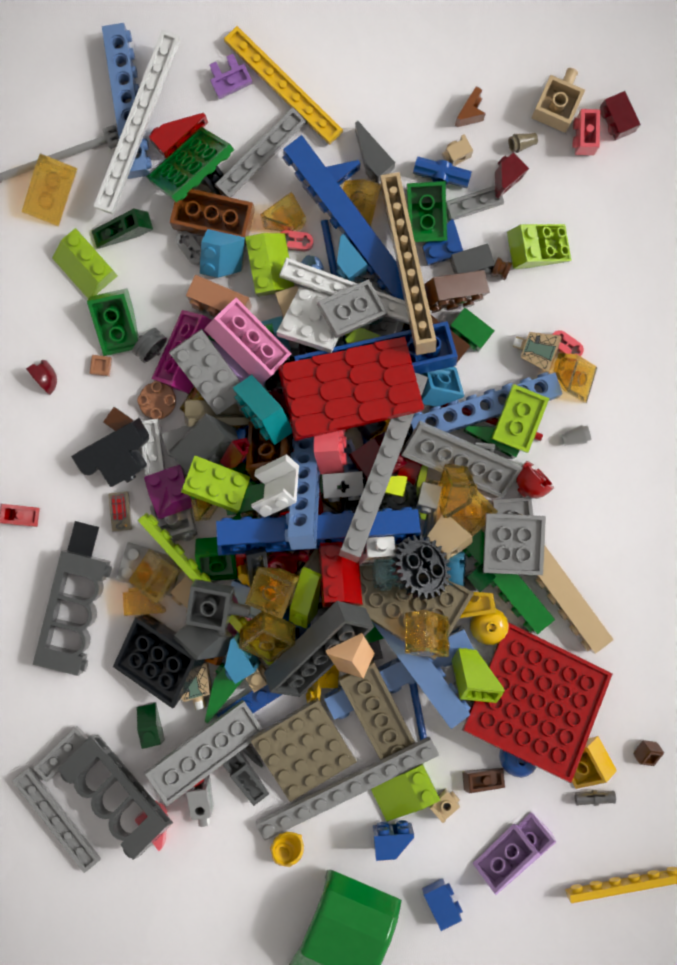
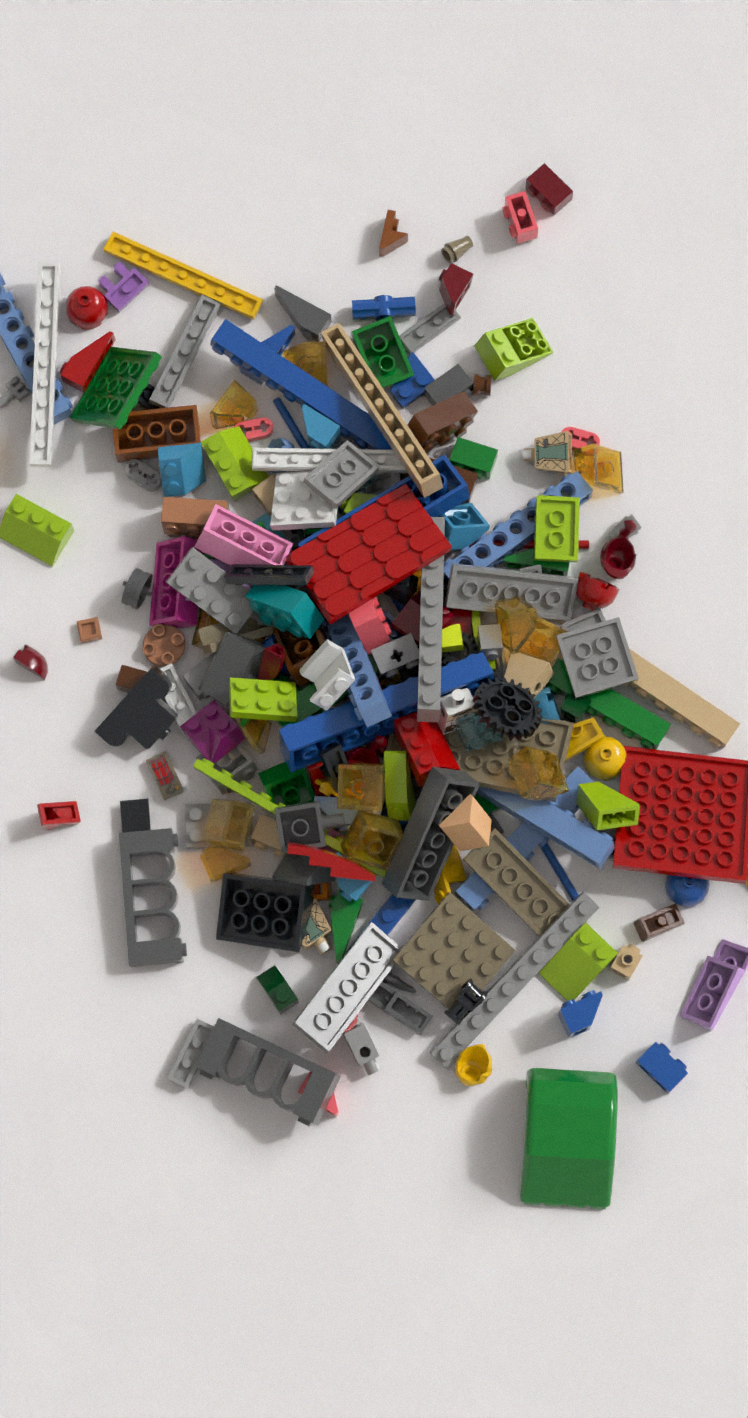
camera: 20 degrees left, 10 degrees down
light grey plate [12,767,101,873] -> none
green slope [87,288,139,356] -> none
dark green slope [92,208,153,249] -> none
tan brick [245,662,267,692] -> none
tan brick [442,134,473,166] -> none
tan brick [531,68,585,133] -> none
none -> red cylinder [66,286,108,330]
none -> black plate [224,564,314,586]
none -> red slope [287,842,375,881]
none -> black connector [444,978,488,1025]
none -> dark red piece [600,519,637,579]

